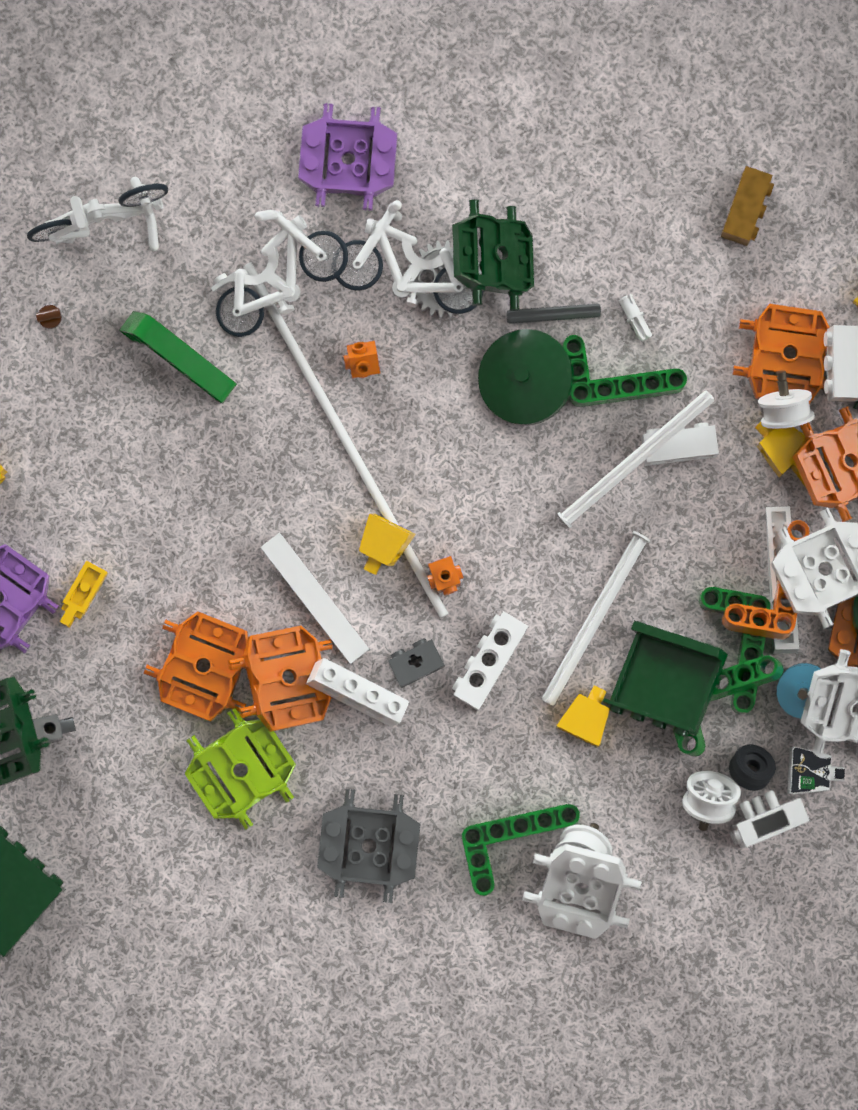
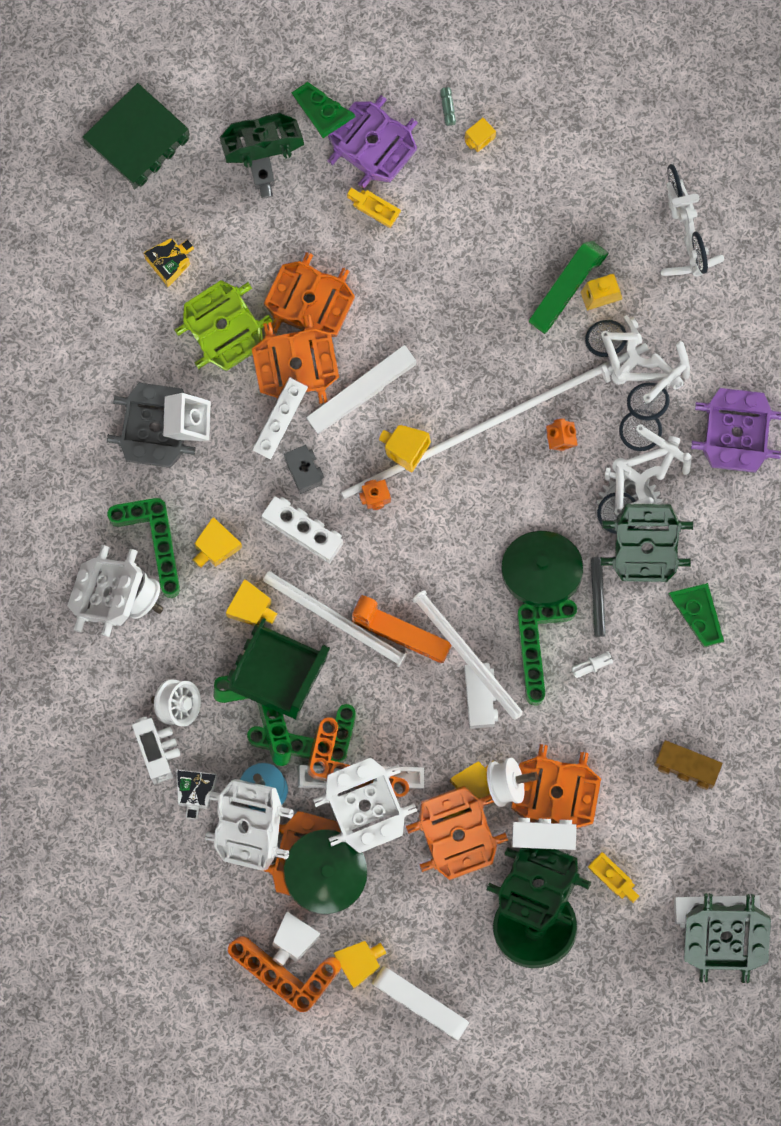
camera: 90 degrees right, 5 degrees down
reddish brown plate [36,305,62,329] -> none
black tyre [729,744,776,791] -> none
none -> torso [144,238,194,287]
none -> white slope [163,393,211,441]
none -> yellow torso [192,517,242,568]
none -> orange beam [352,595,452,663]
none -> yellow torso [580,274,623,311]
none -> green wing [668,583,724,648]

